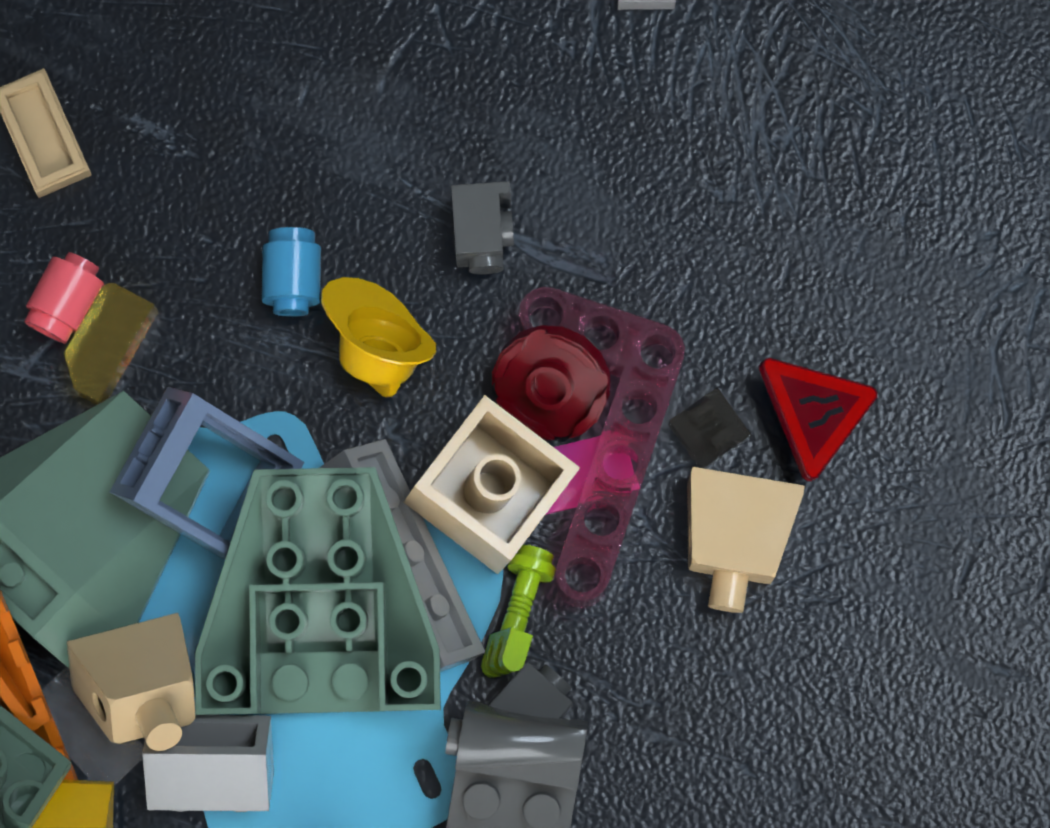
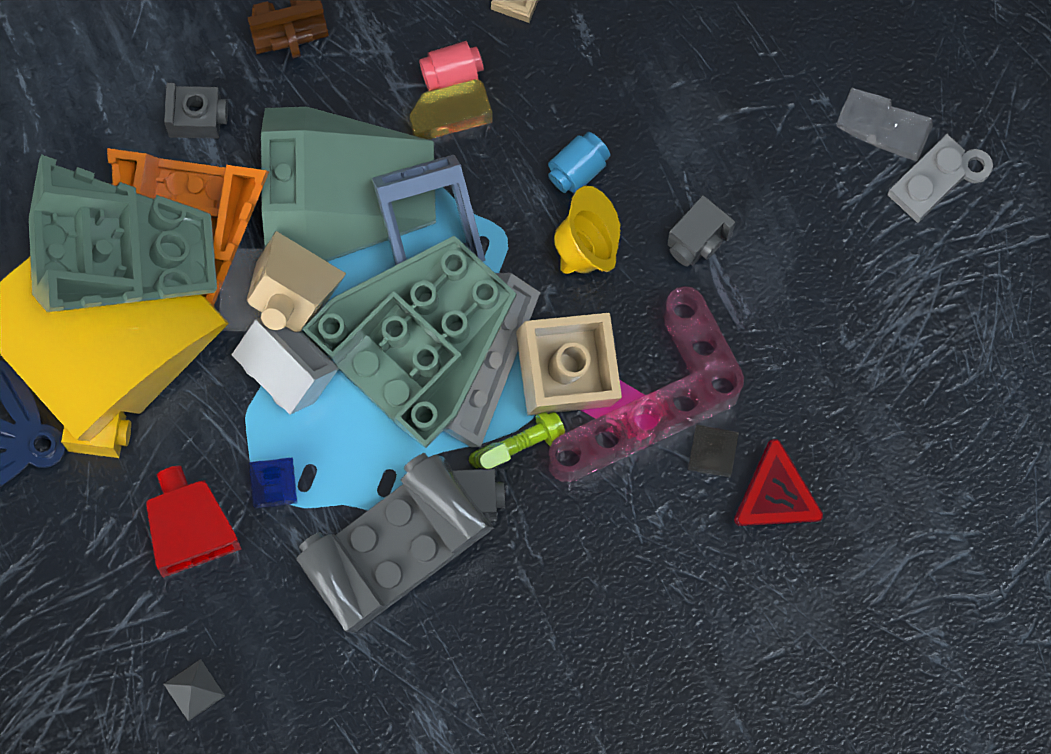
camera: 45 degrees right, 5 degrees down
dark red tile [492,325,610,440] -> none
tan torso [687,467,805,613] -> none

